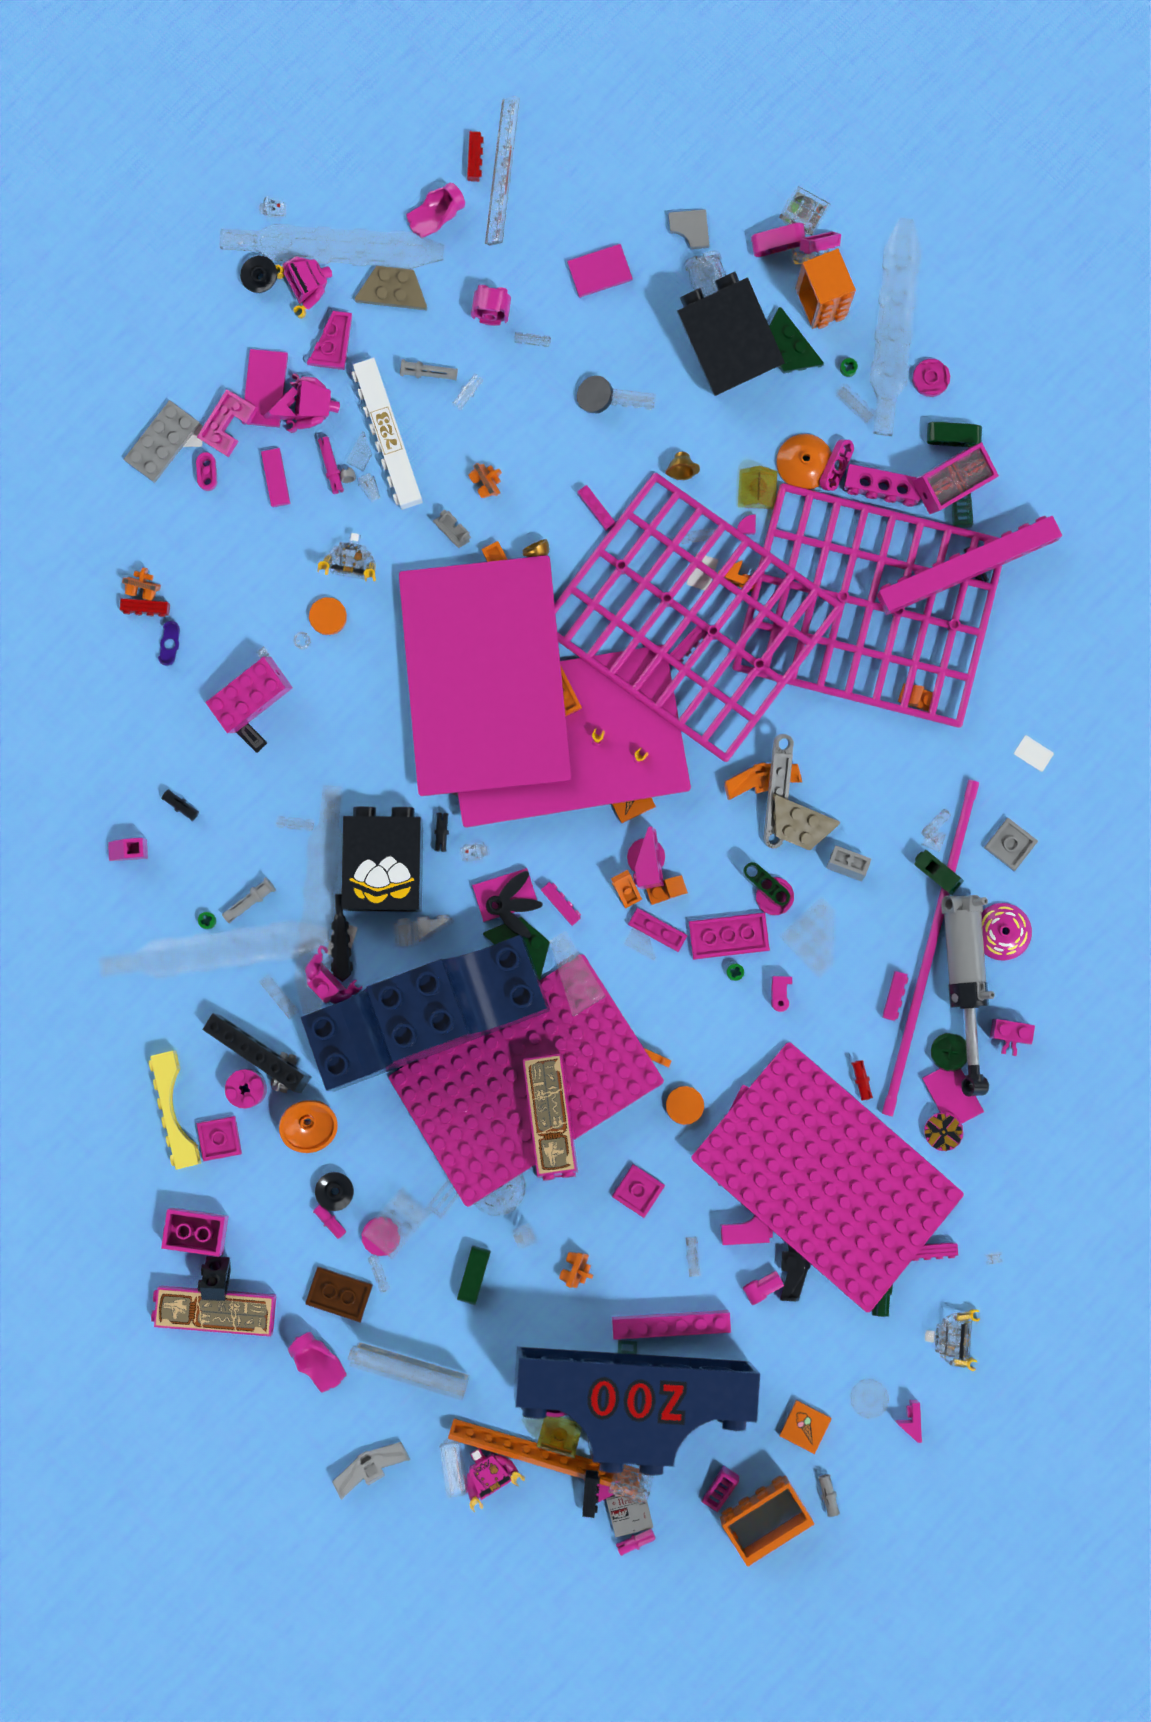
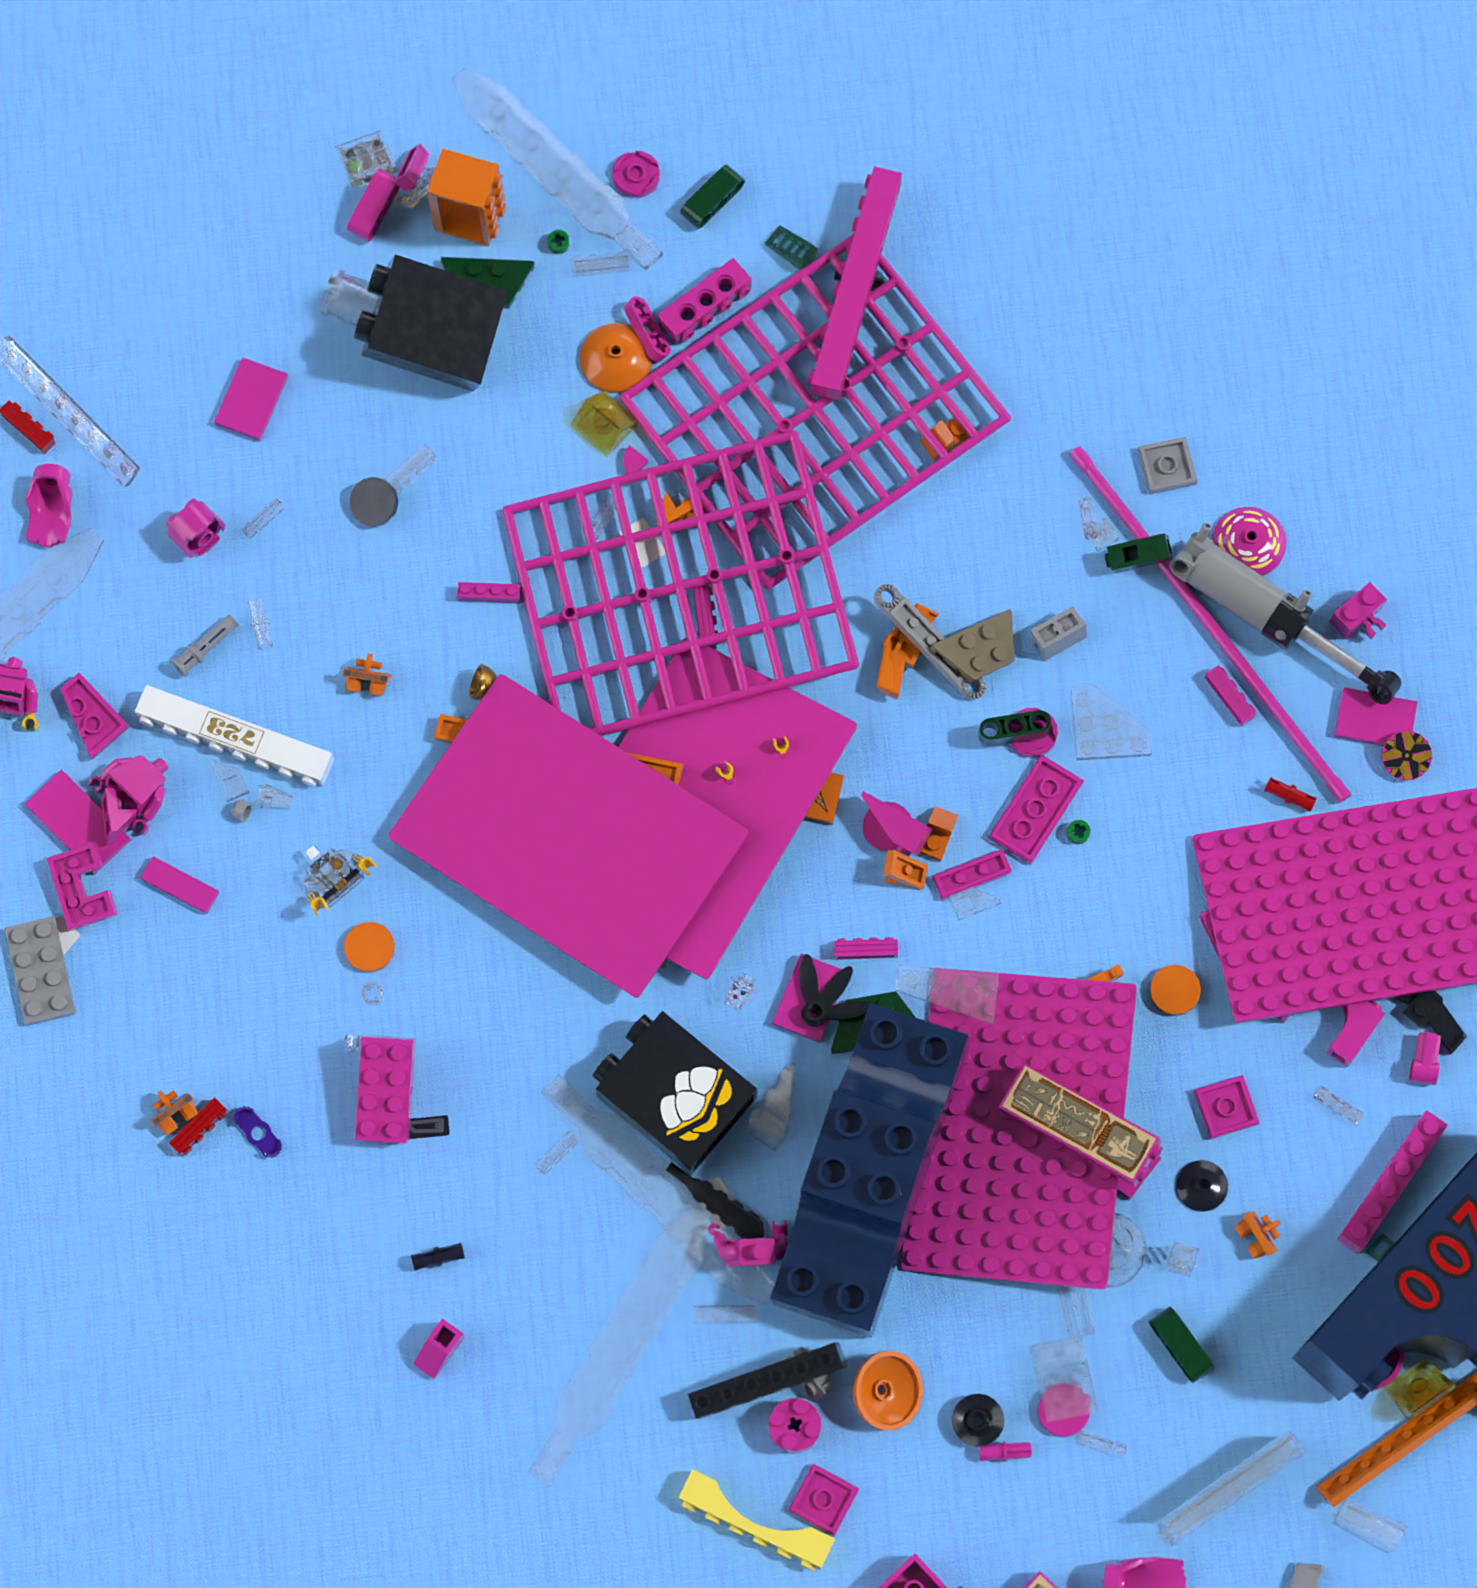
camera: 55 degrees left, 10 degrees down
dark pink plate [196,452,217,491] -> none
green bush [198,912,216,929] -> none
light grey pin [222,877,276,924] -> none
reddish brown tile [305,1266,373,1322] -> none
dark pink pin [317,437,344,494] -> none
dark tan wing [355,266,427,311] -> none
light grey hinge [433,510,471,548] -> none
black pin [434,813,449,852] -> none
dark pink torso [466,1448,525,1512] -> none
pearl gold piece [665,452,700,480] -> none
light grey tile [669,209,710,250] -> none
dark pink leg [771,976,792,1012] -> none
brick [912,442,999,515] -> none
dark green tile [931,1033,967,1072] -> none
white sticker [1014,735,1054,772] -> none
none -> black dish [1176,1160,1228,1212]

